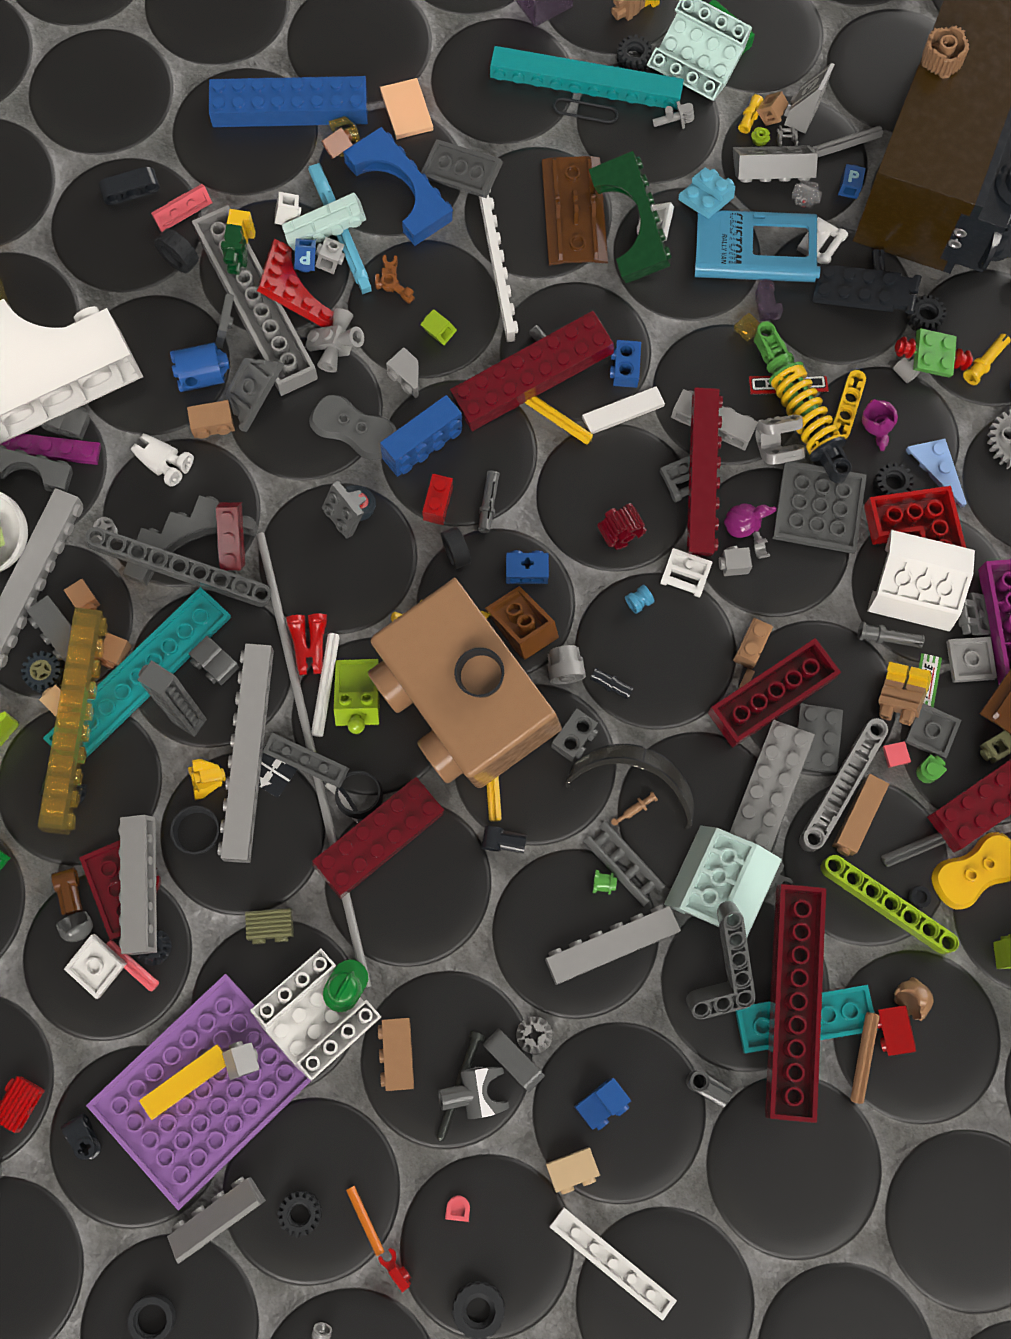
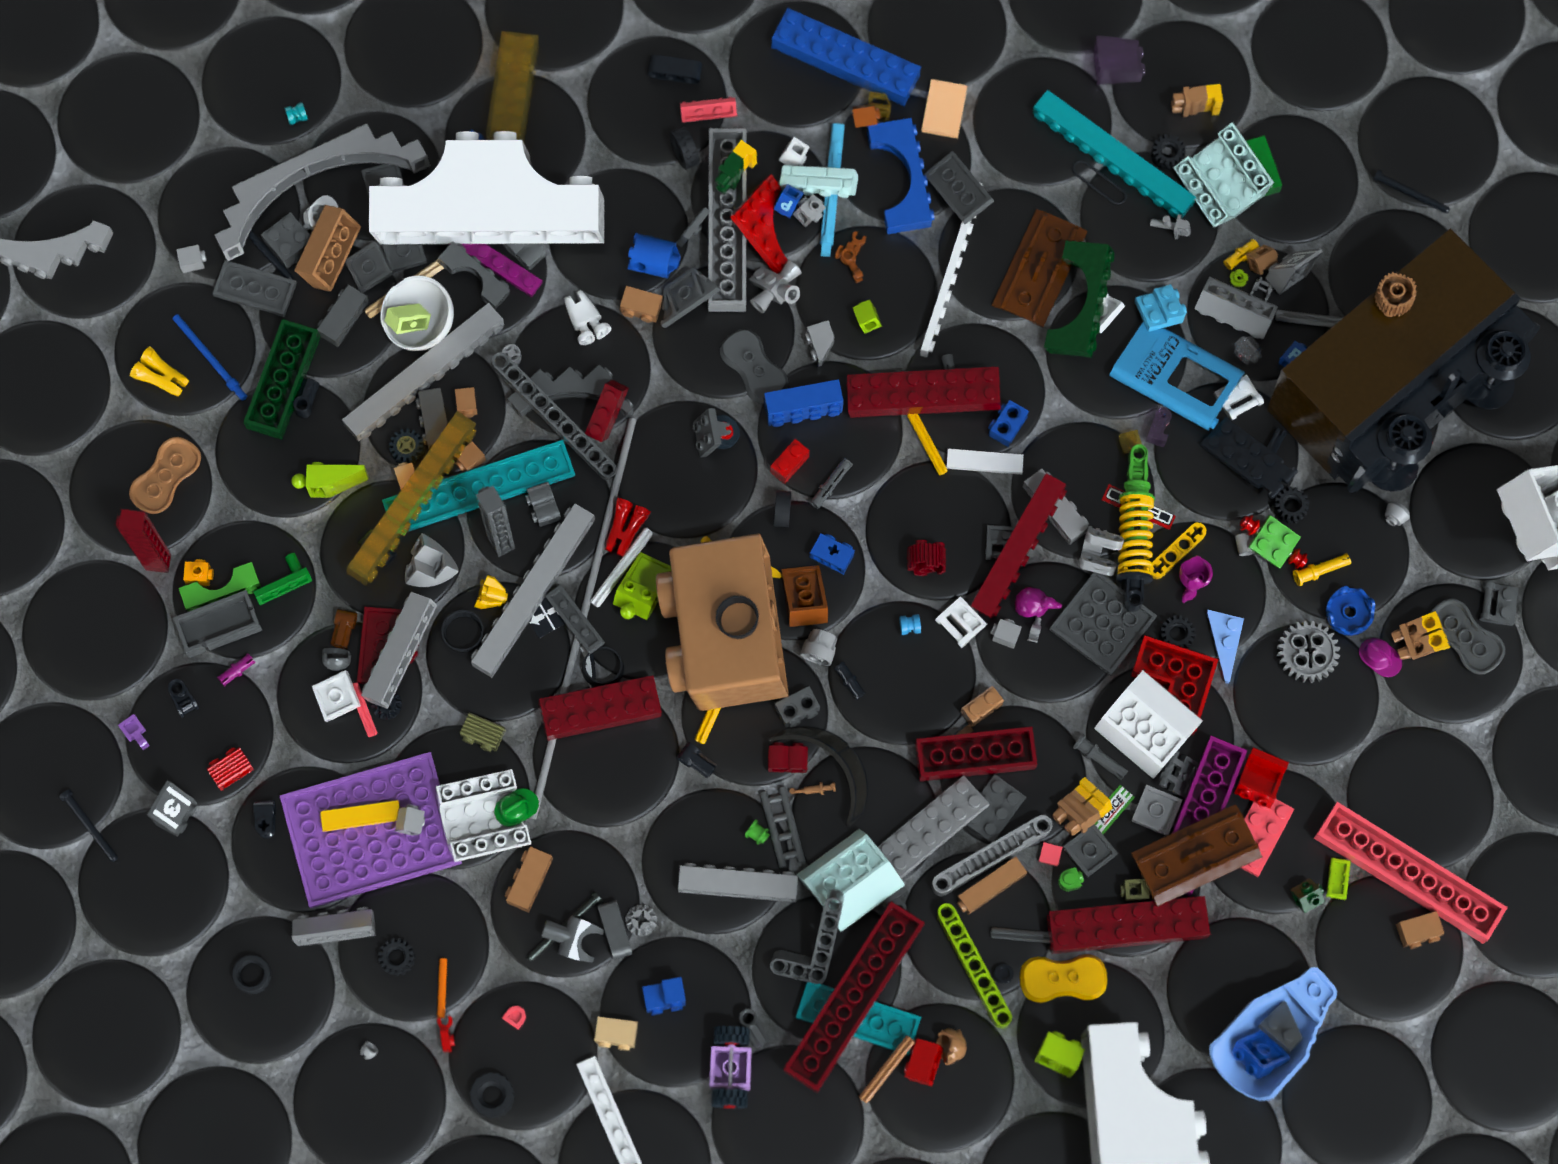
camera: 30 degrees right, 0 degrees up
none -> light grey brick [405,533,459,587]
none -> brick [710,1026,751,1109]
none -> dark red brick [768,742,808,773]

